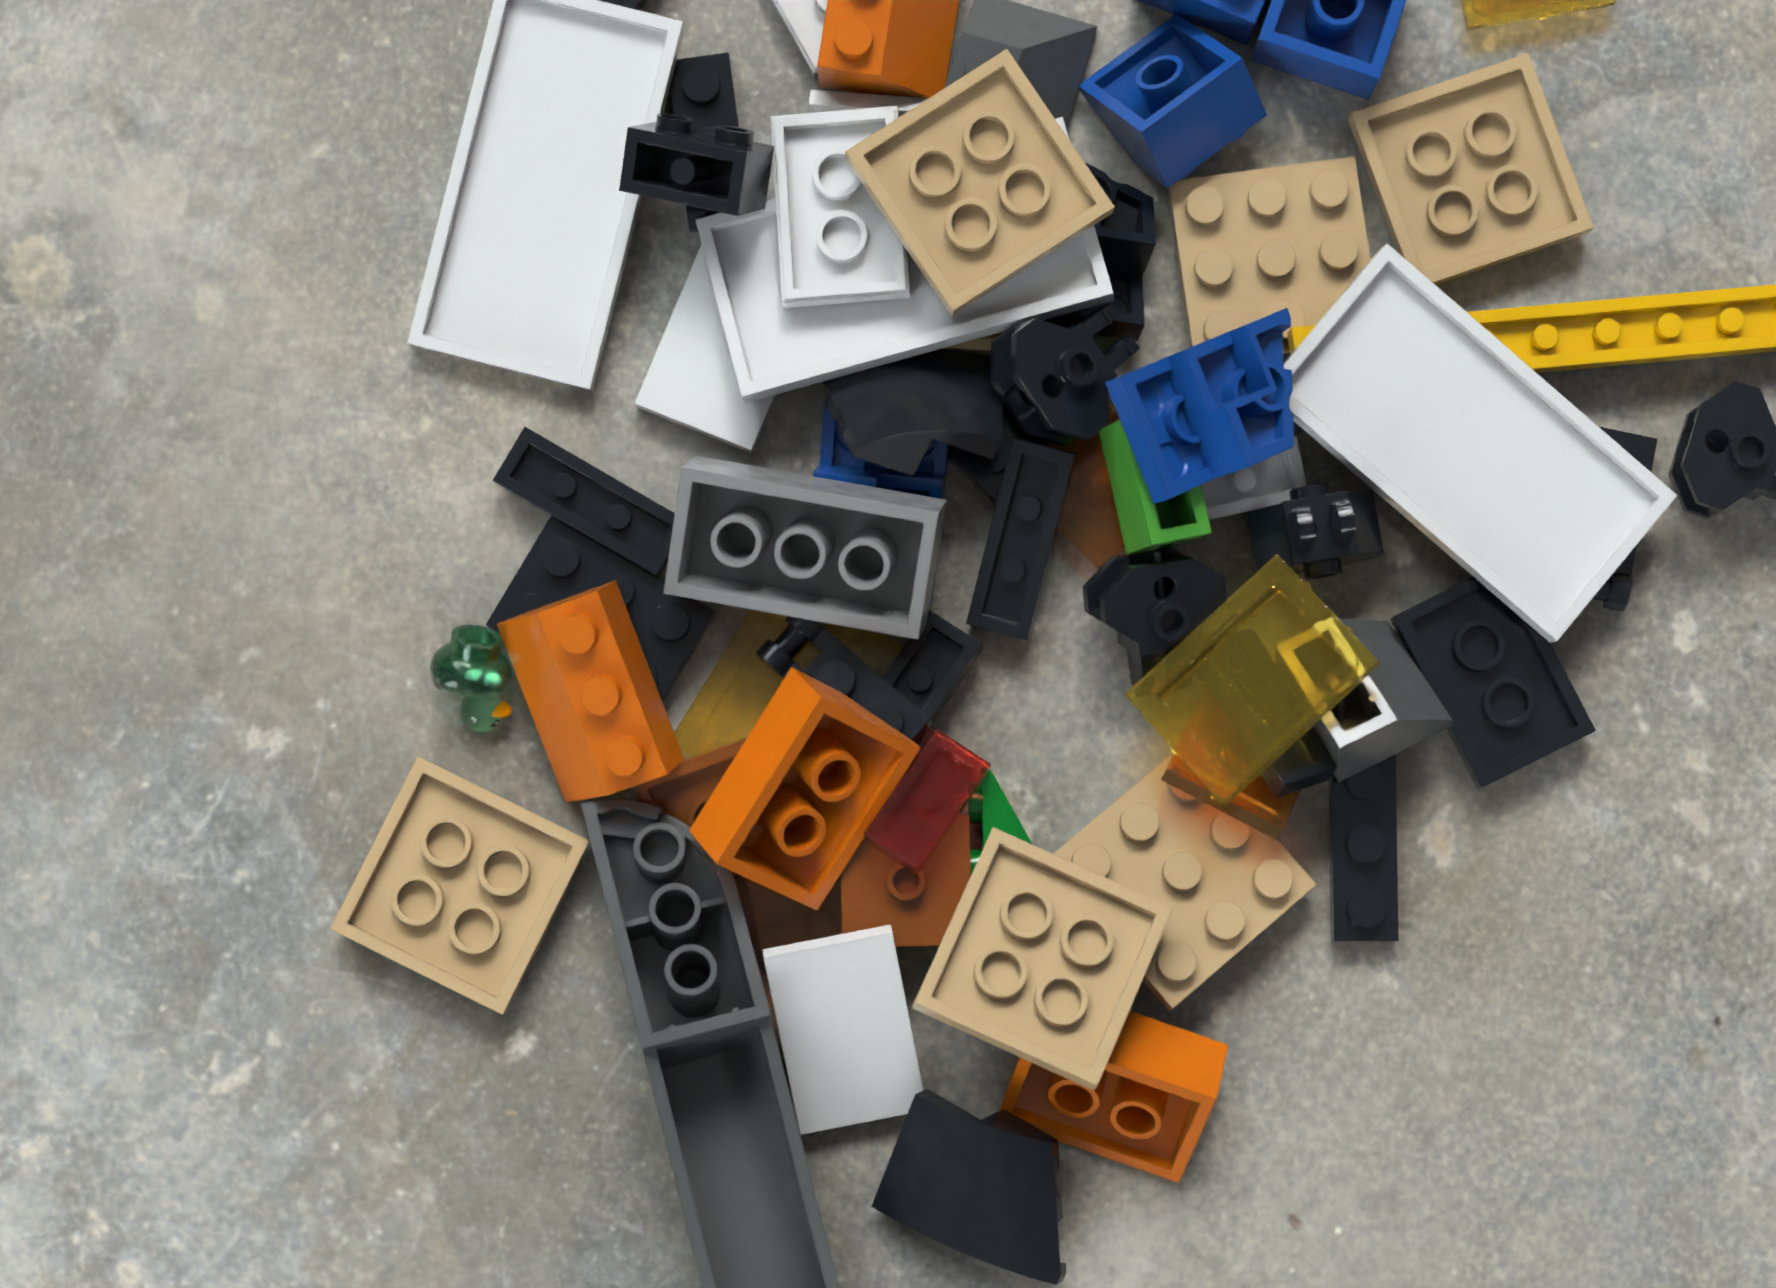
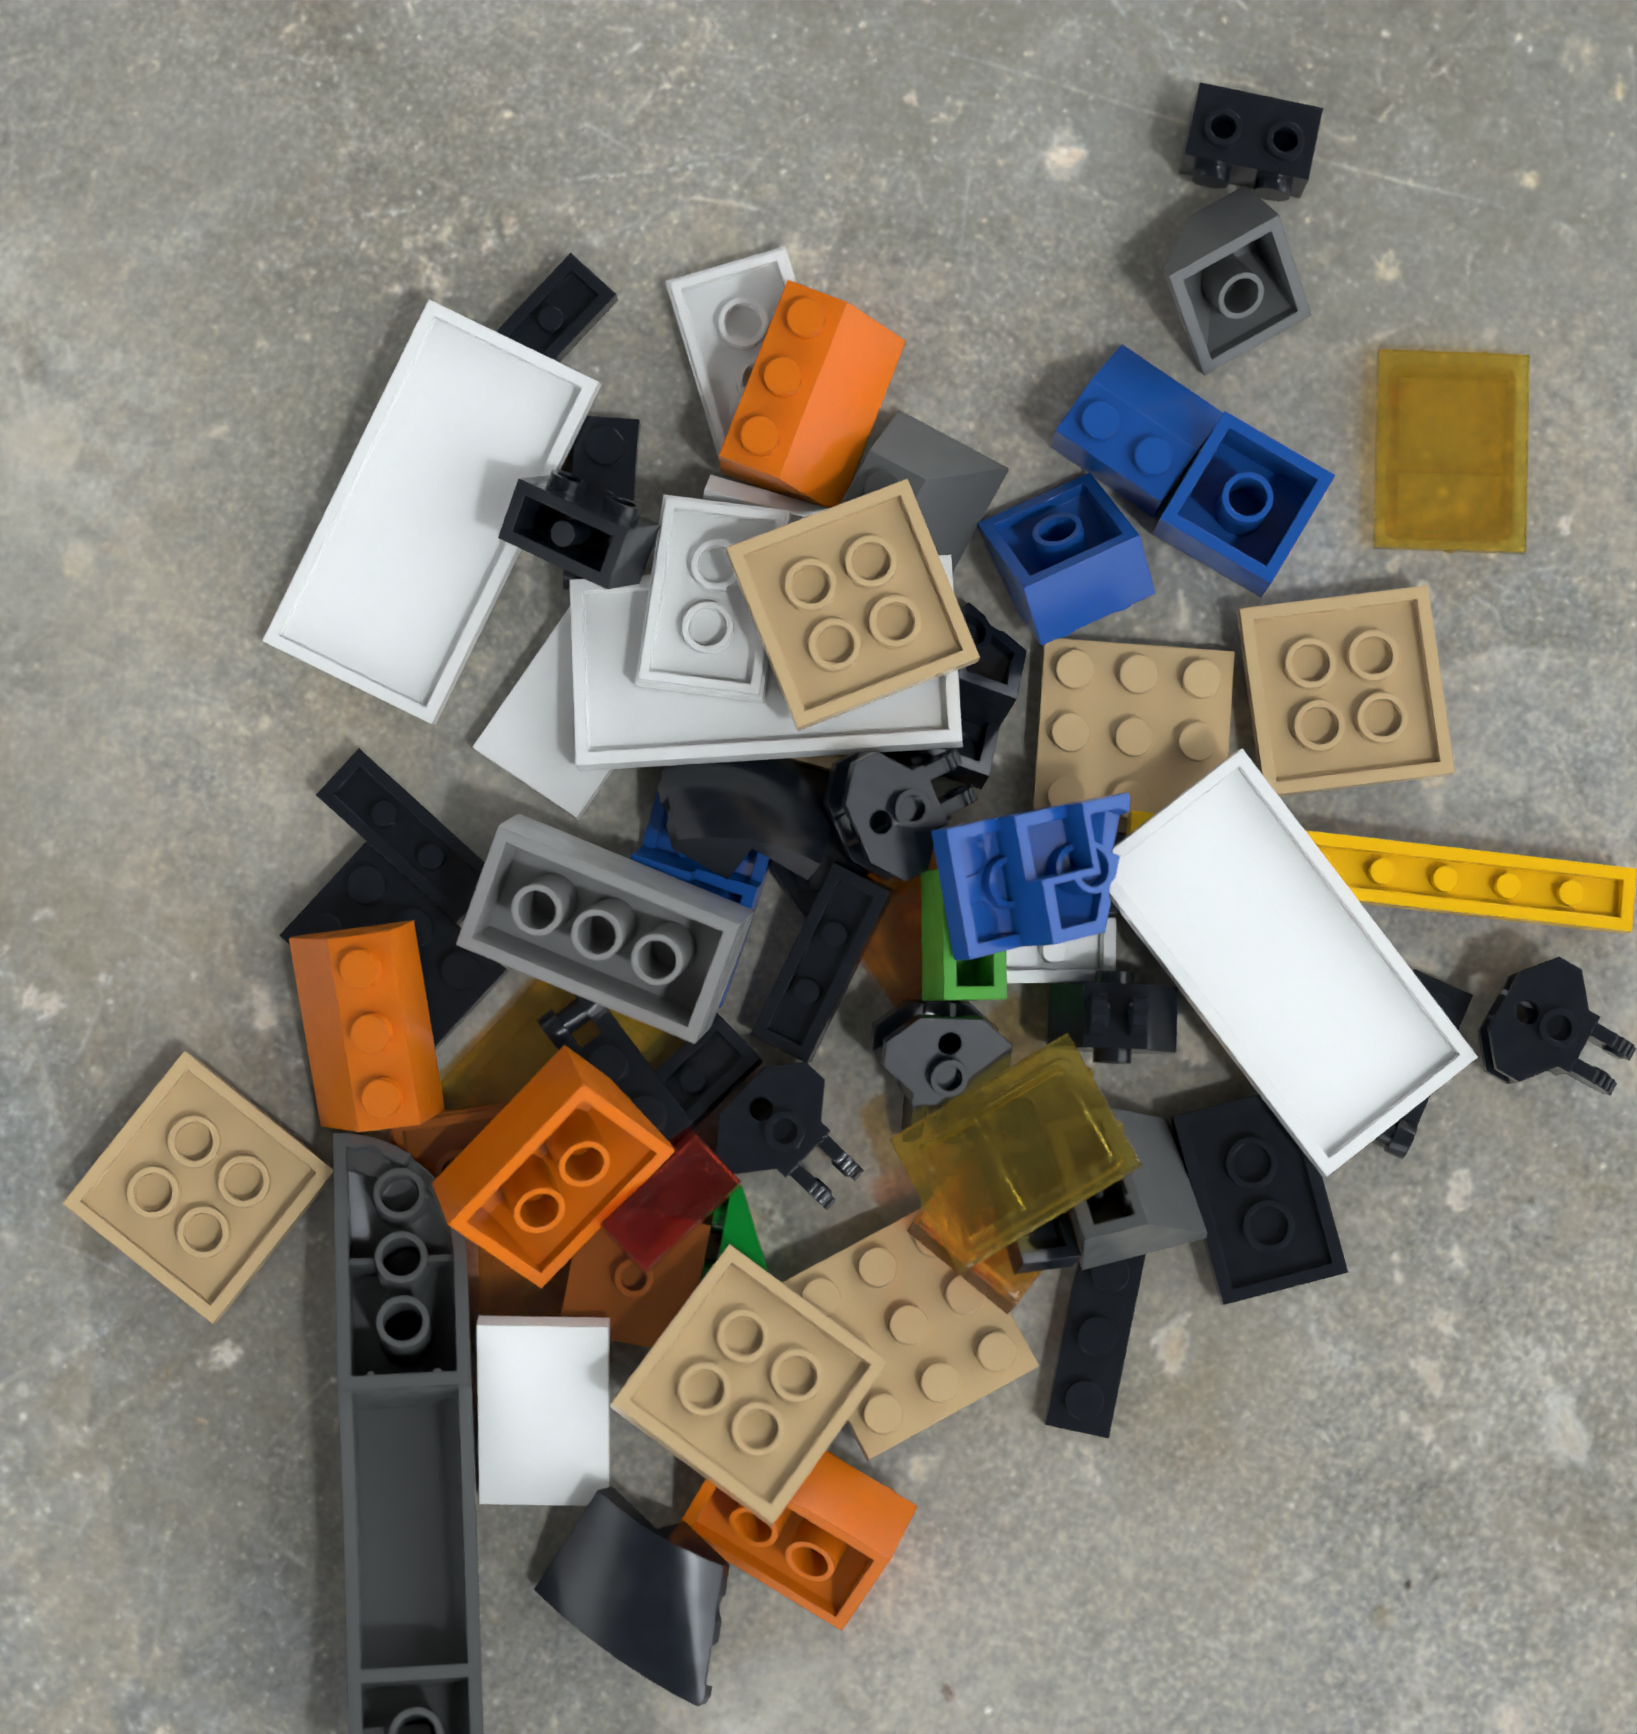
camera: 10 degrees right, 0 degrees up
clear green animal [430,624,512,732] -> none
none -> black hinge [716,1062,864,1210]

